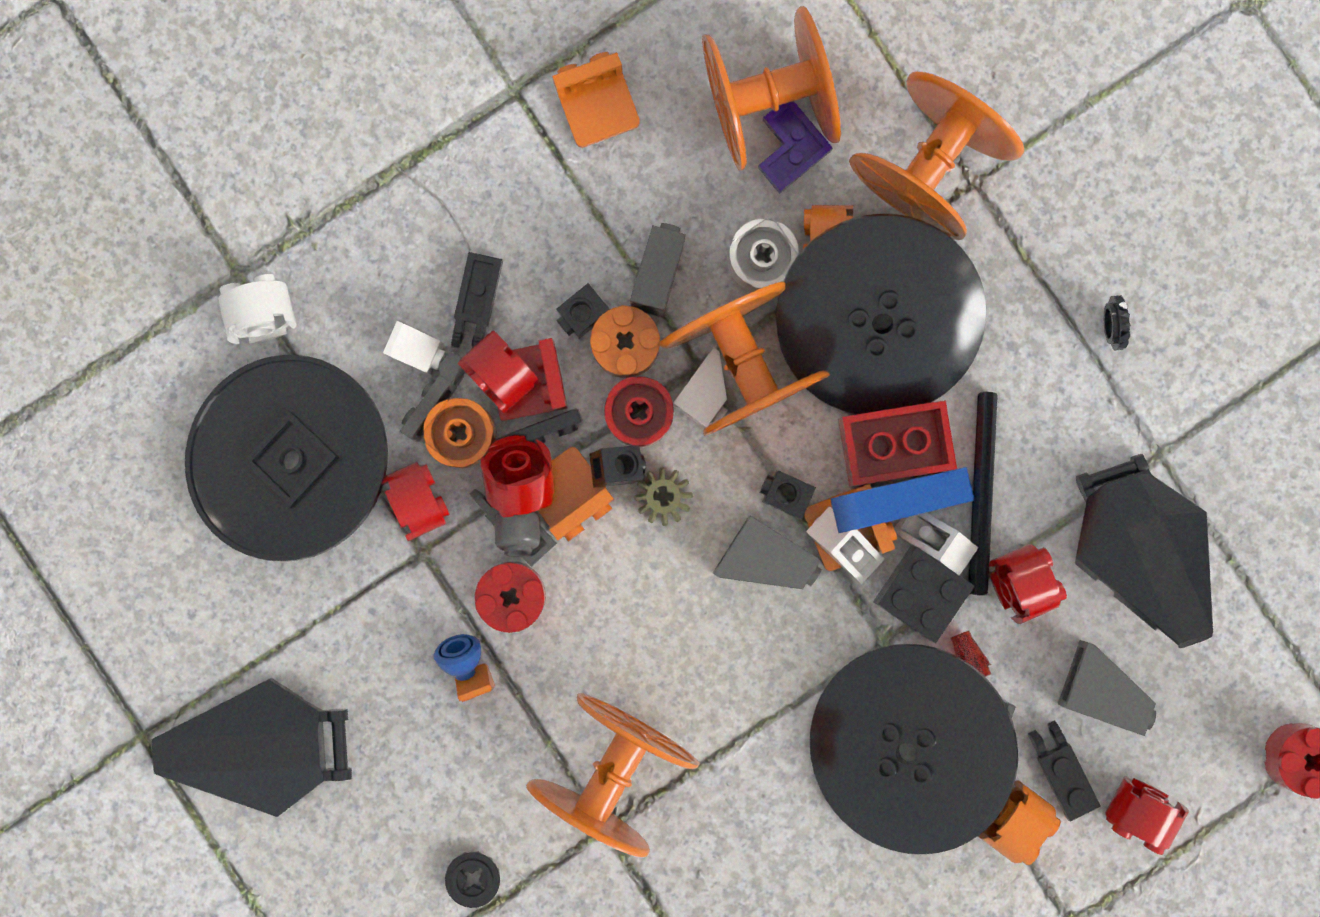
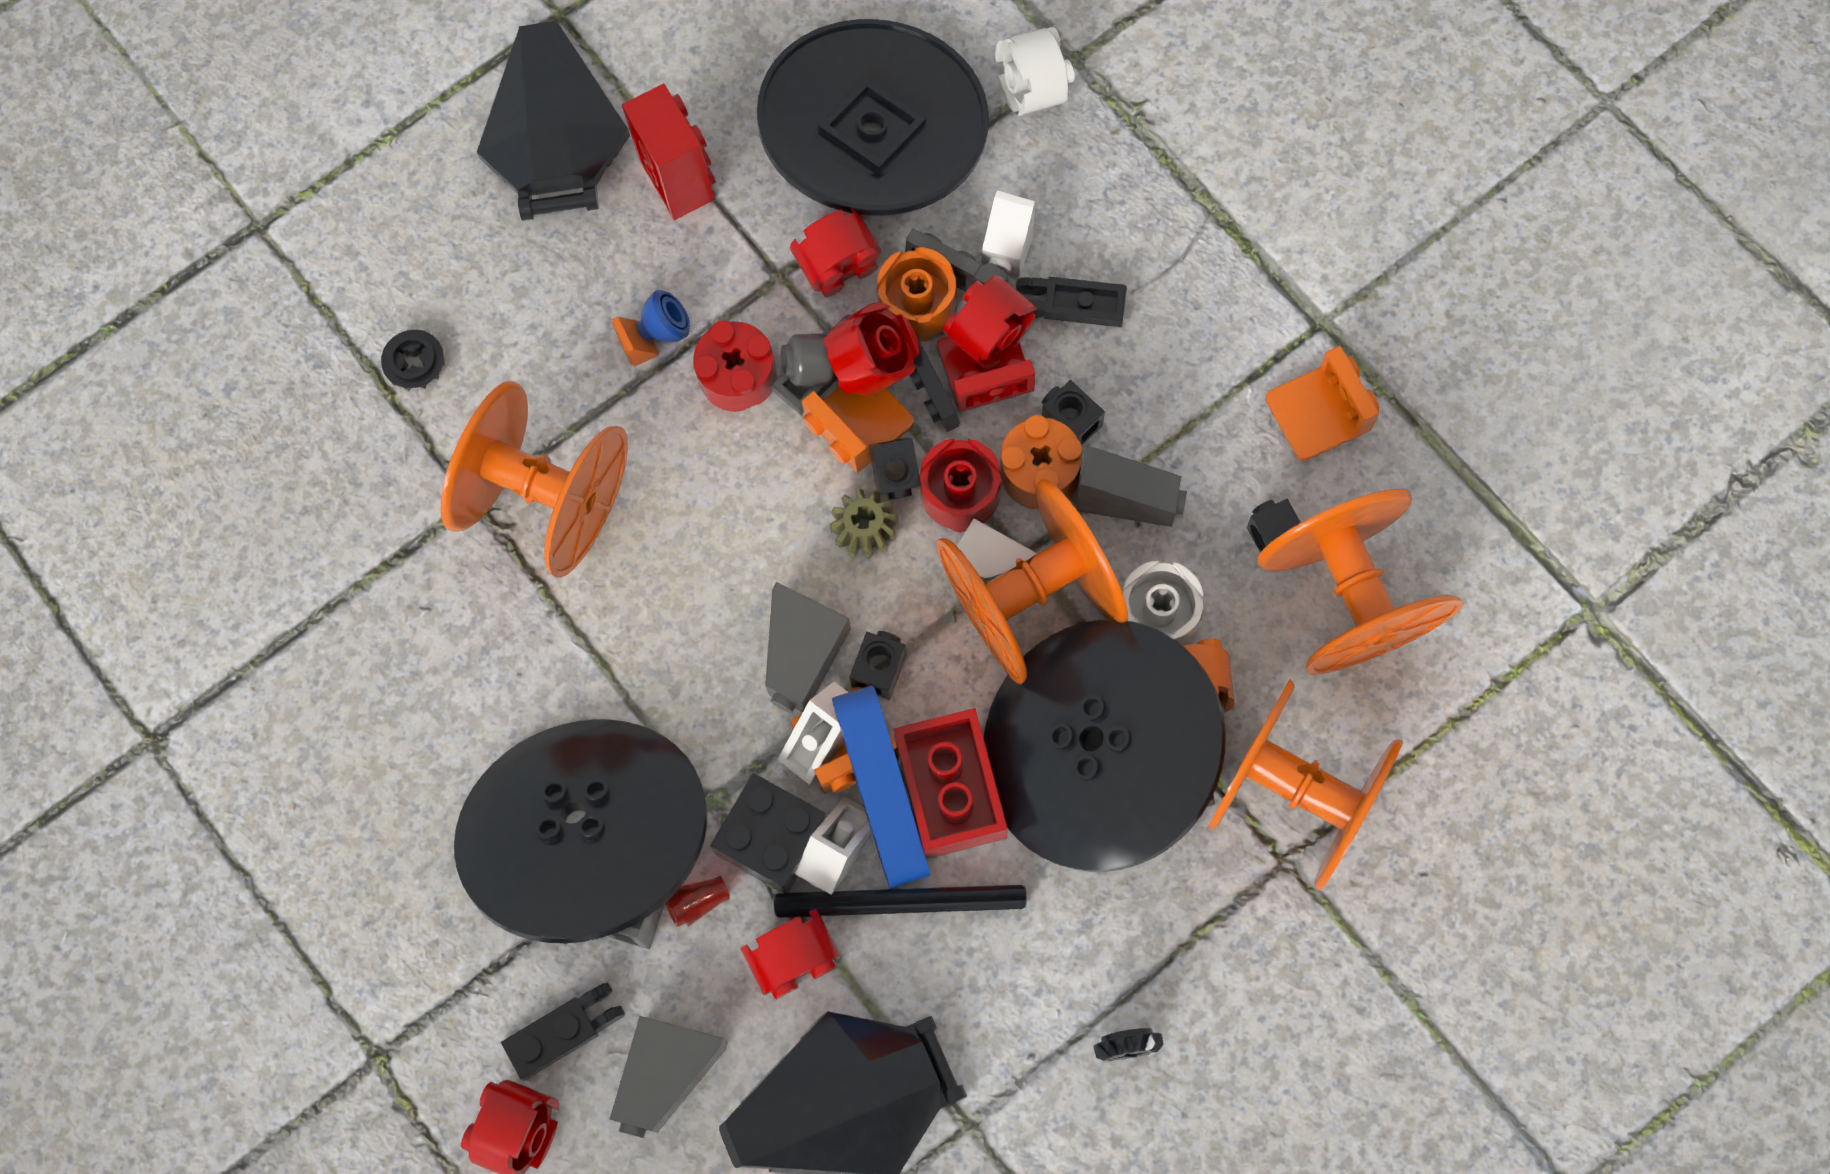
camera: 90 degrees right, 15 degrees down
dark purple plate [758,101,833,194] -> none
orange brick [978,780,1061,865] -> none
none -> red brick [622,83,716,220]
none -> black brick [1247,498,1301,552]

